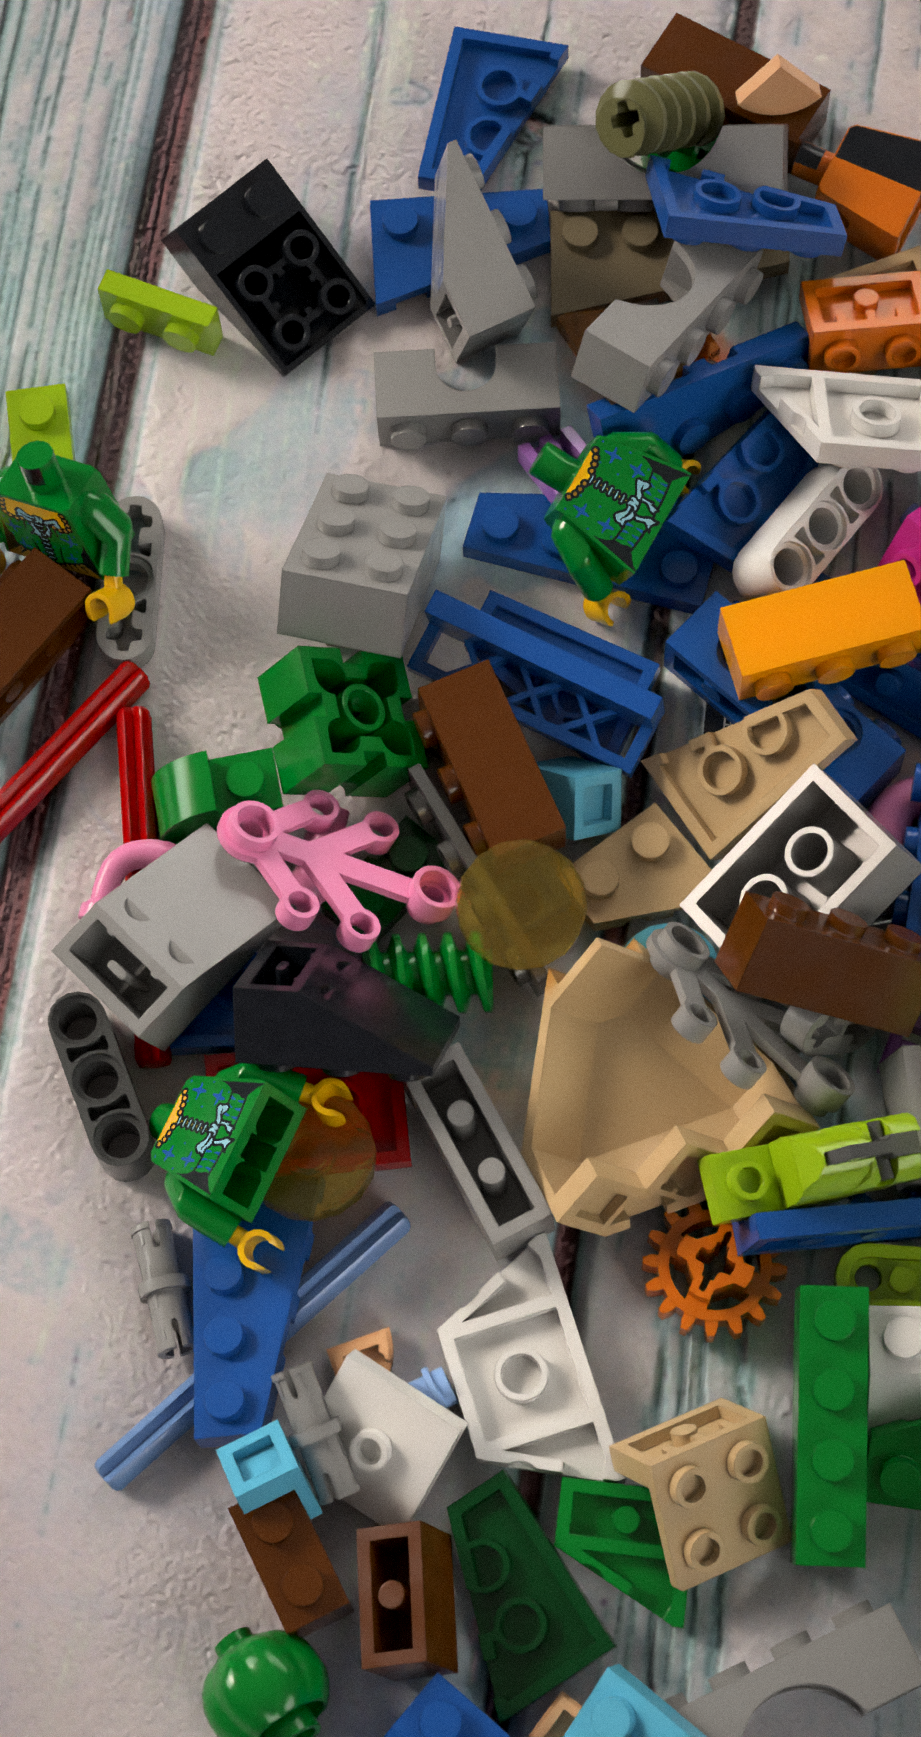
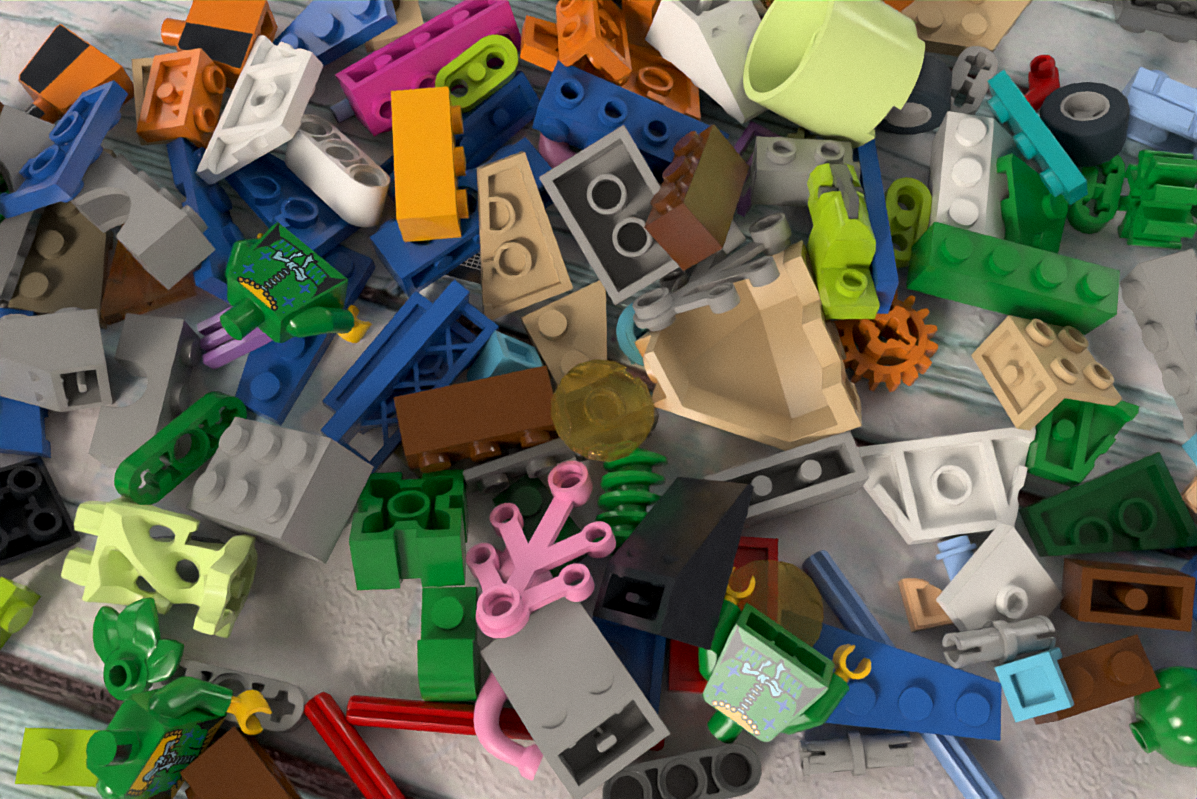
camera: 85 degrees left, 0 degrees up
none -> yellowish green hips [61,497,258,638]
none -> green plate [92,597,184,701]
none -> green beam [114,391,247,505]

